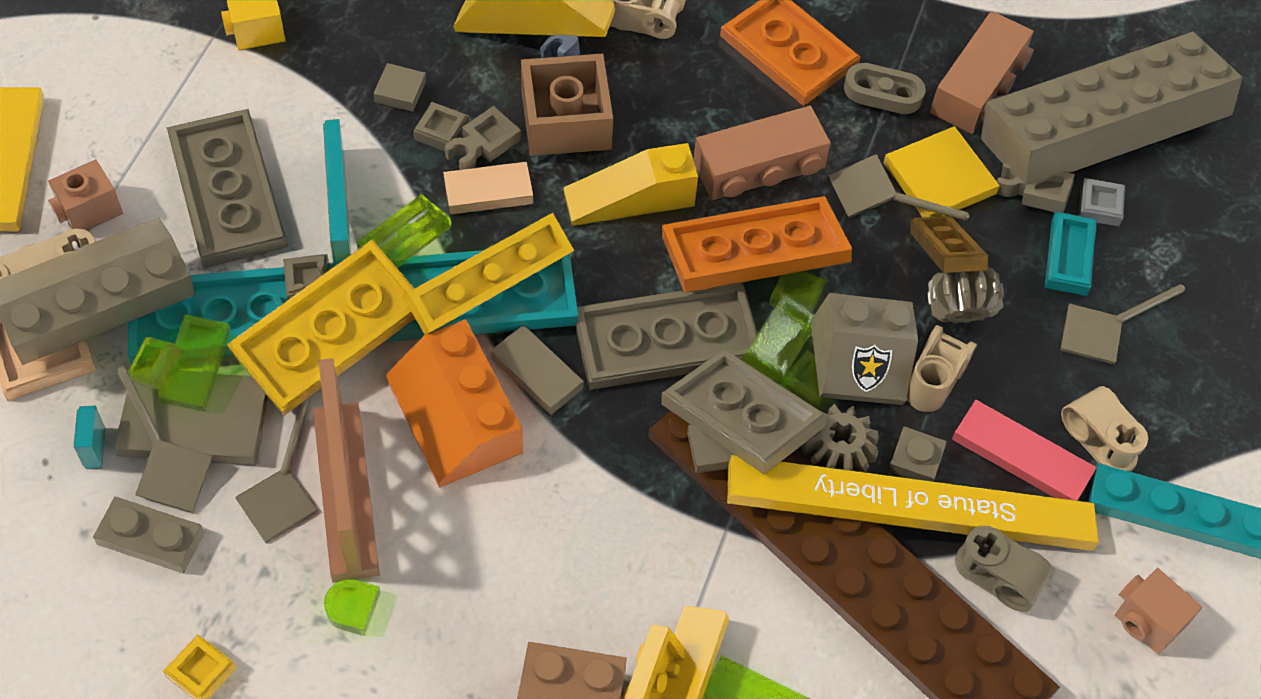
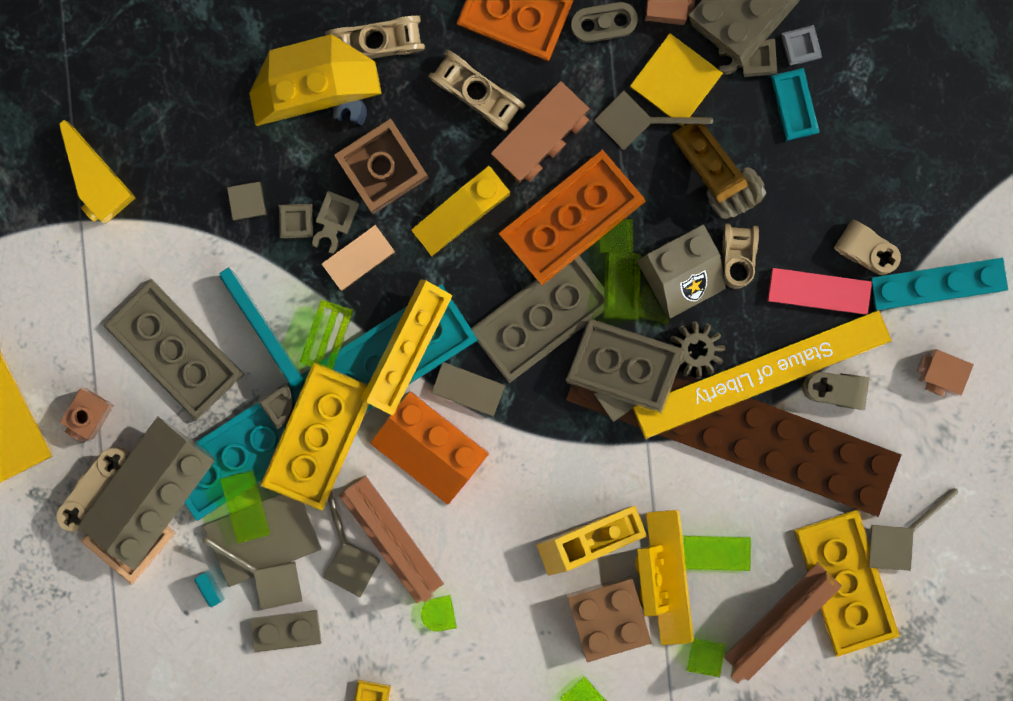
camera: 25 degrees left, 30 degrees up
clear neon green tile [128,337,185,391] -> none
dark tan plate [888,426,947,482] -> none
dark tan piece [1060,284,1185,365] -> none
none -> tan piece [428,50,525,133]
none -> yellow slope [536,505,647,576]

